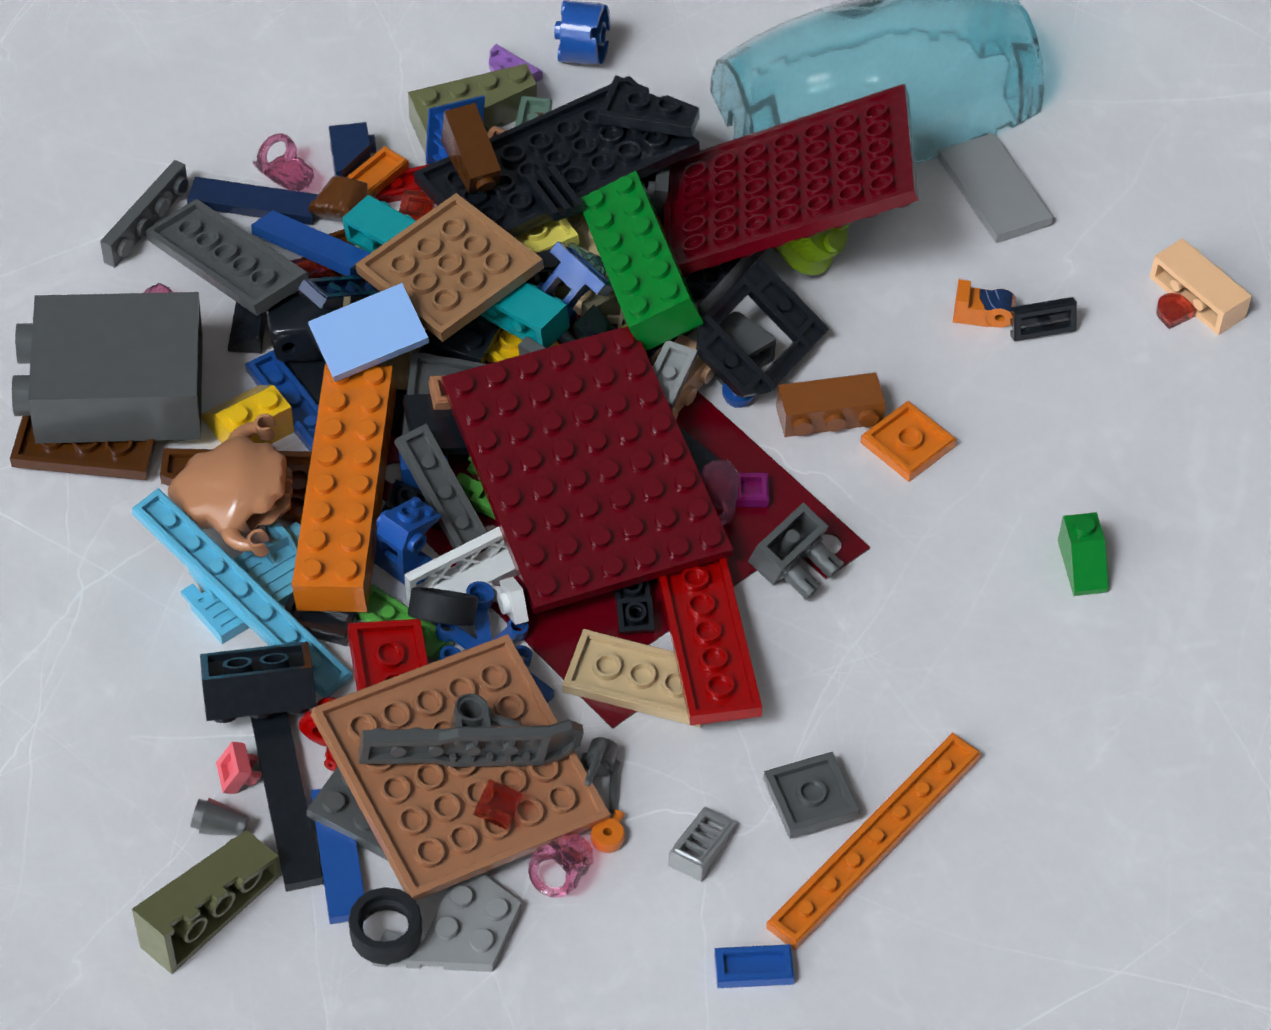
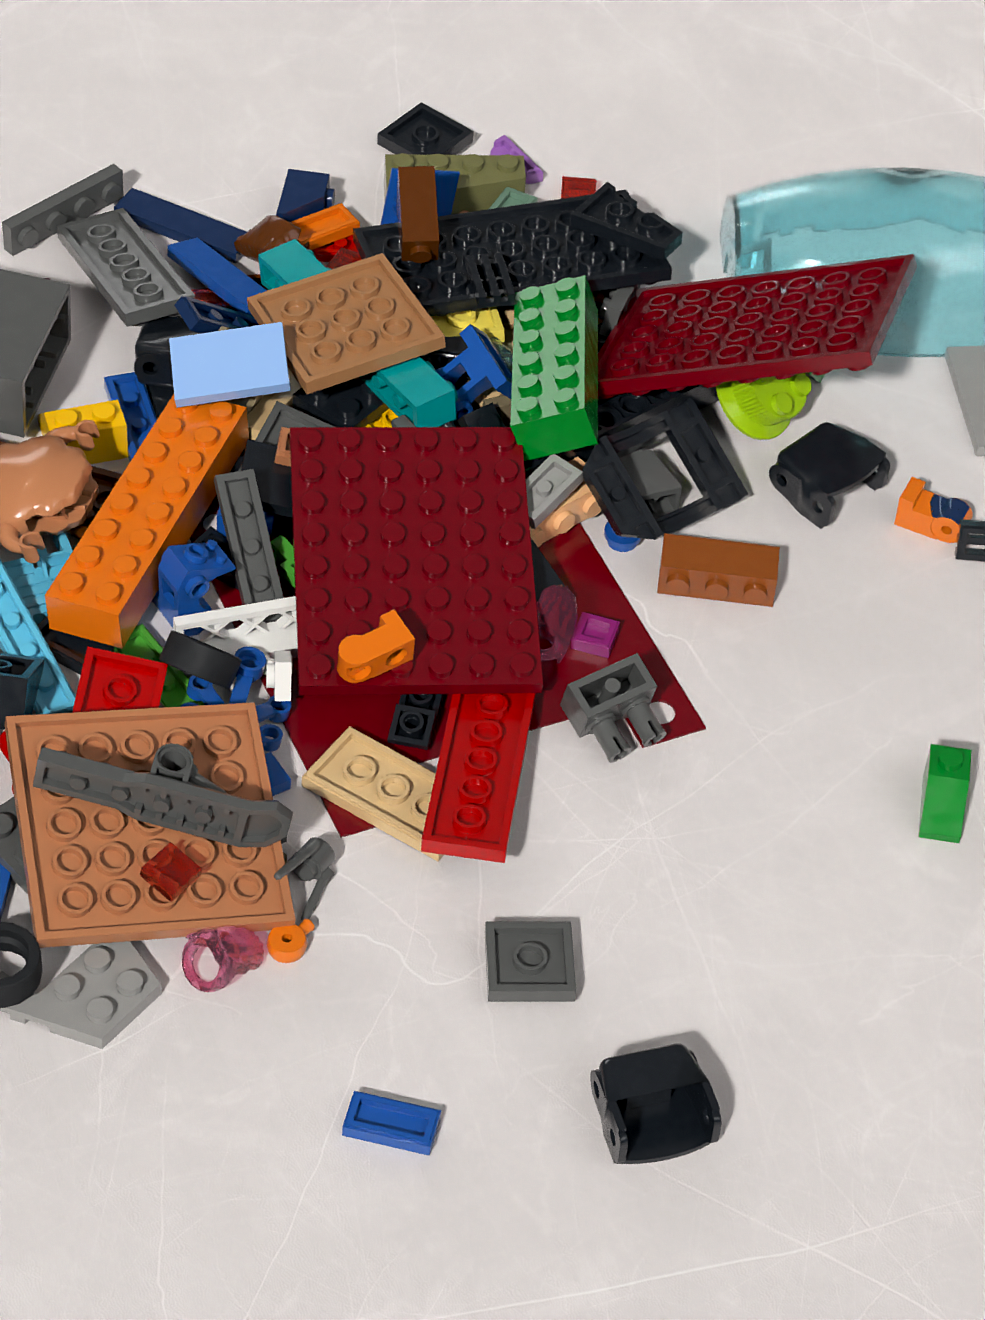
camera: 15 degrees right, 5 degrees down
black slope [228,302,267,353] -> none
clear pink piece [252,133,314,191] -> none
blue brick [554,0,610,65] -> none
light grey slope [668,806,737,882] -> none
orange tile [766,732,981,951] -> none
orange tile [860,401,957,482] -> none
none -> orange leg [337,609,415,683]
none -> black plate [377,102,474,155]
none -> clear red tile [561,176,597,199]
none -> black piece [590,1043,722,1164]
none -> black piece [769,422,890,529]

